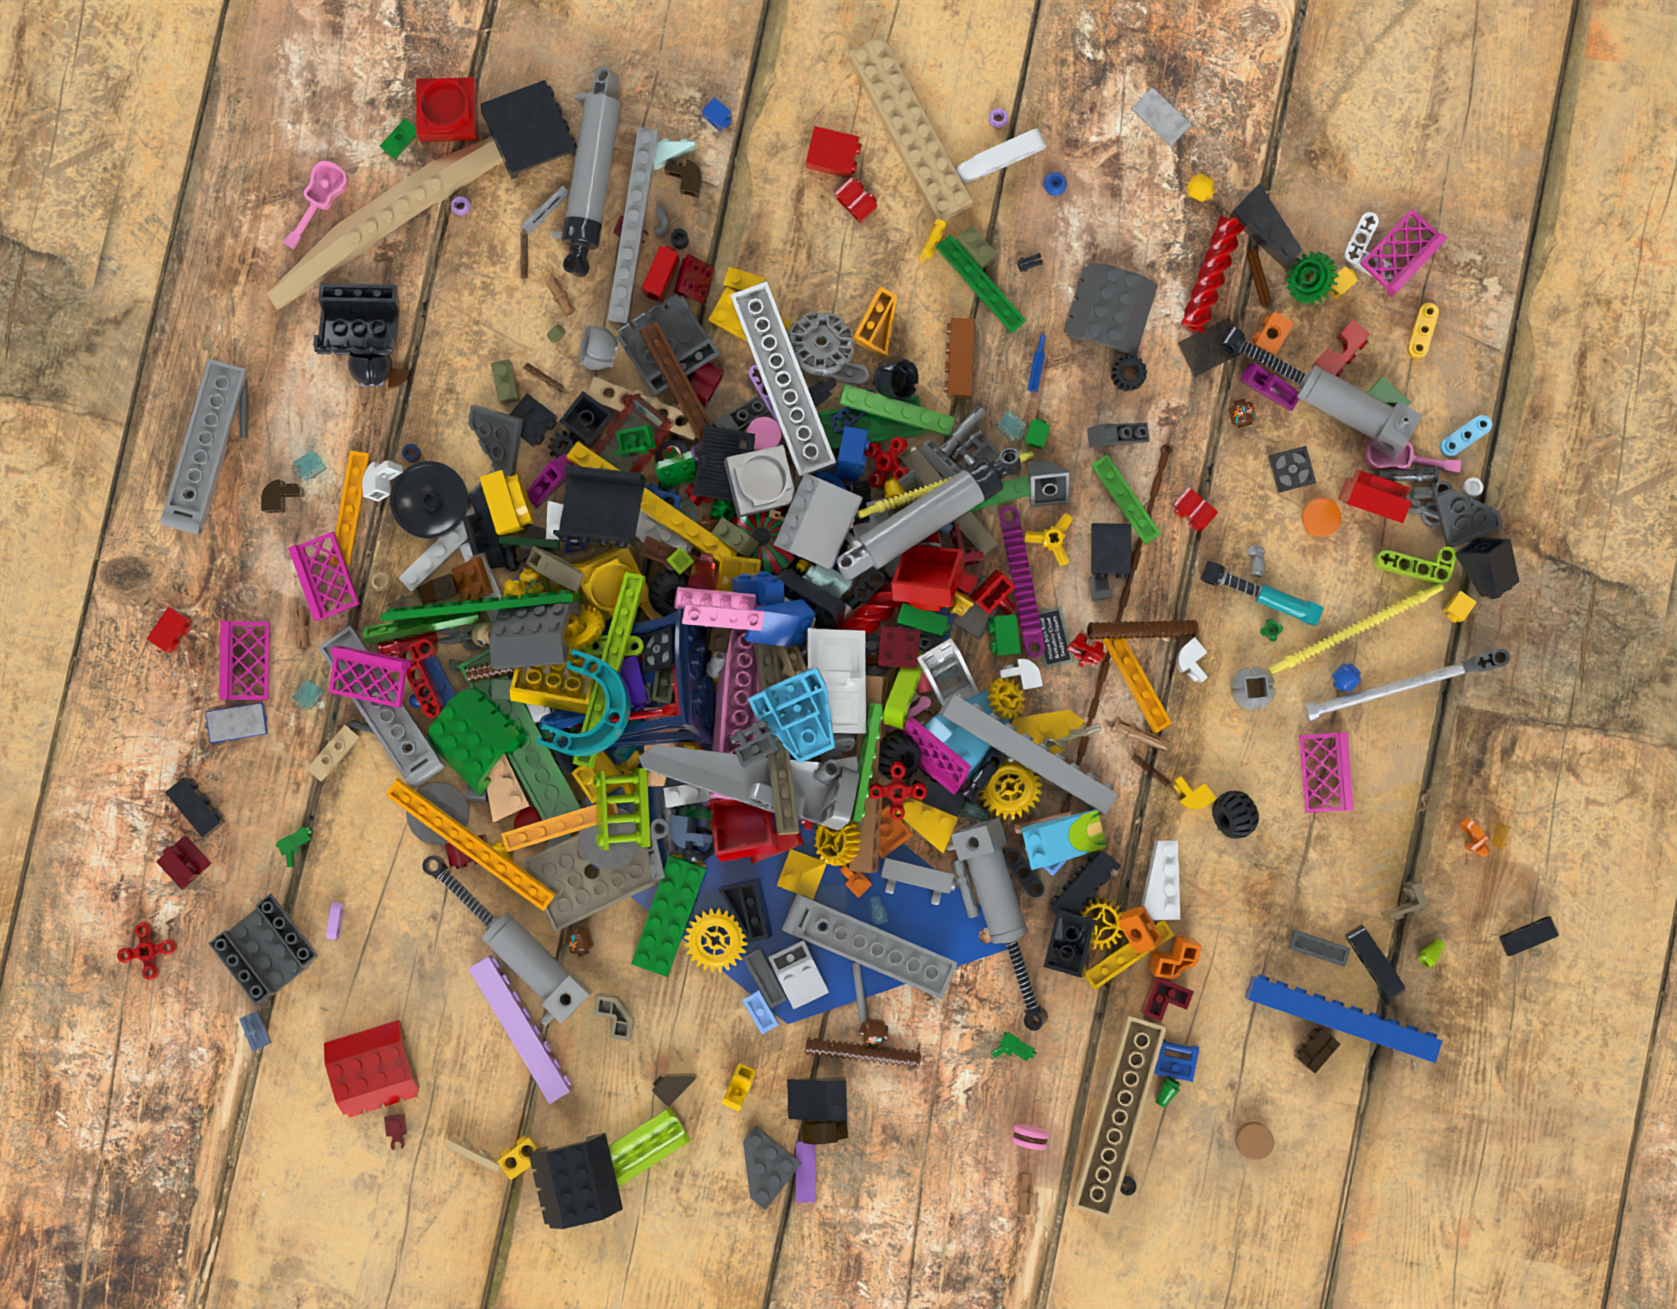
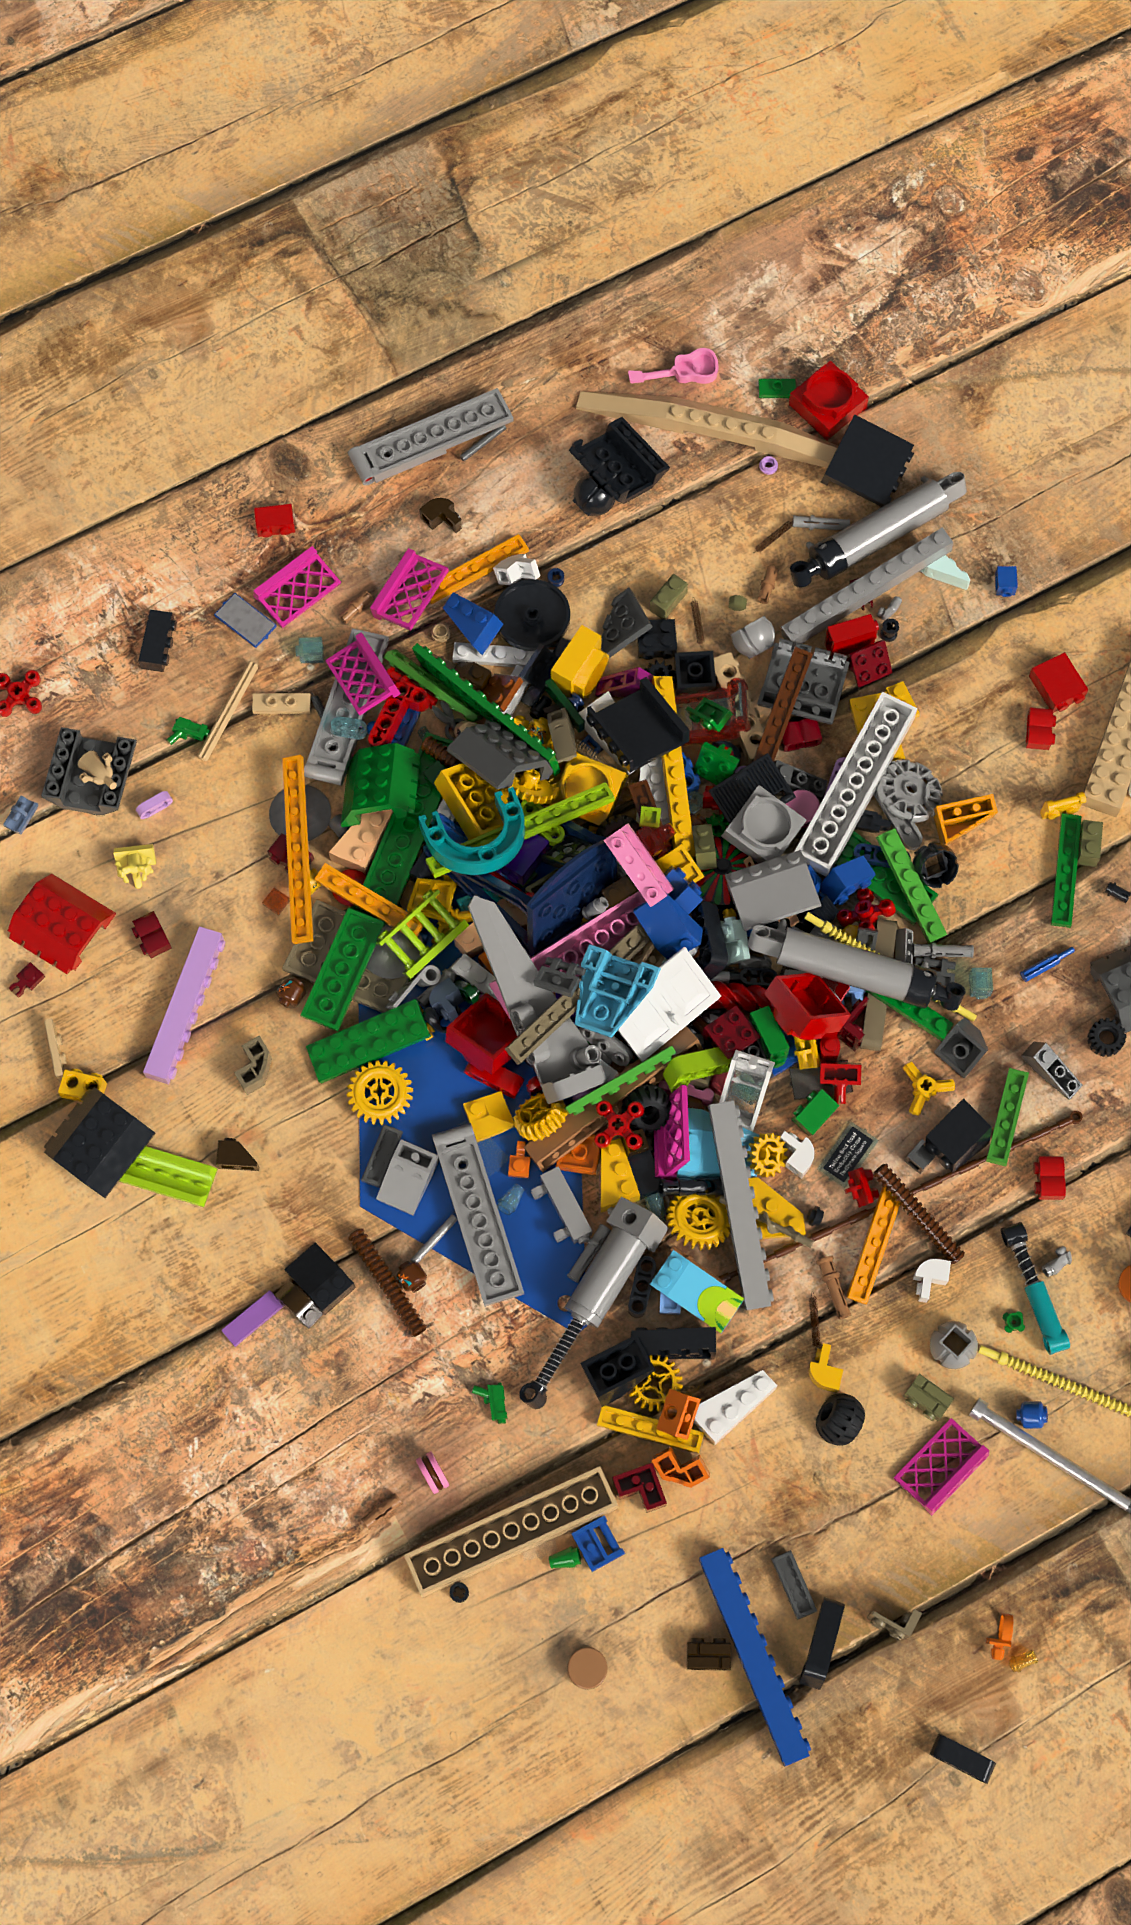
camera: 55 degrees right, 15 degrees down
dark red bracket [157,836,211,890] -> none
clear light blue brick [293,450,327,481] -> none
reddish brown tile [388,368,410,388] -> none
light grey piece [422,855,594,1026] -> none
dark brown brick [664,159,703,198] -> none
black wedge [718,878,773,942] -> none
yellow brick [721,1063,756,1112] -> none
light blue plate [742,990,779,1034] -> none
dark grey plate [743,1125,802,1210] -> none
dark orange brick [944,318,975,399] -> none
magenta gear [999,506,1045,658] -> none
green brick [1024,418,1050,450] -> none
lime cone [1418,938,1445,968] -> none
none -> tan piece [78,751,117,789]
none -> light yellow piece [113,844,156,889]
none -> dark red brick [131,911,172,958]
none -> tan axle [198,661,258,761]
none -> clear orange plate [262,888,290,916]
none -> green plate [300,908,385,1032]
none -> clear light blue beam [330,716,367,740]
none -> blue wedge [443,592,503,655]
none -> dark blue bush [566,692,584,711]
none -> black plate [807,1206,824,1226]
none -> olive brick [903,1373,954,1421]

